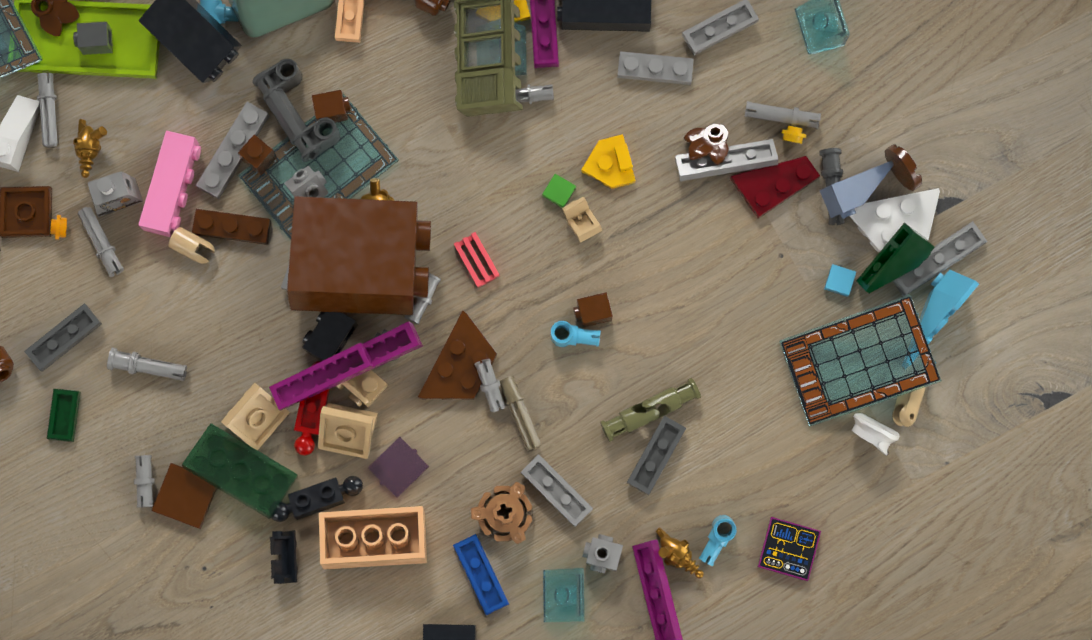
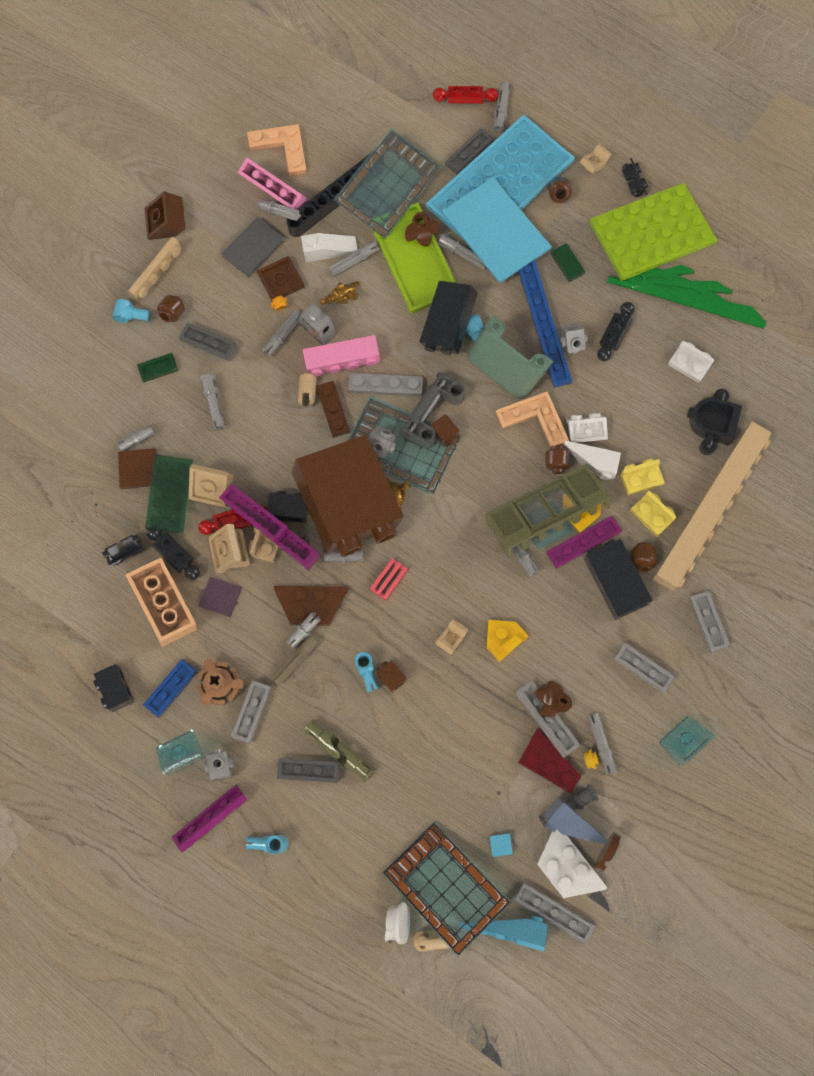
camera: 65 degrees right, 5 degrees down
dark grey brick [73,22,113,55] -> none
reddish brown brick [238,135,277,176] -> none
bright green tile [542,174,576,208] -> none
light grey plate [617,51,694,85] -> none
pearl gold piece [655,527,704,579] -> none
black tile [757,517,821,581] -> none
dark green slope [856,222,935,294] -> none

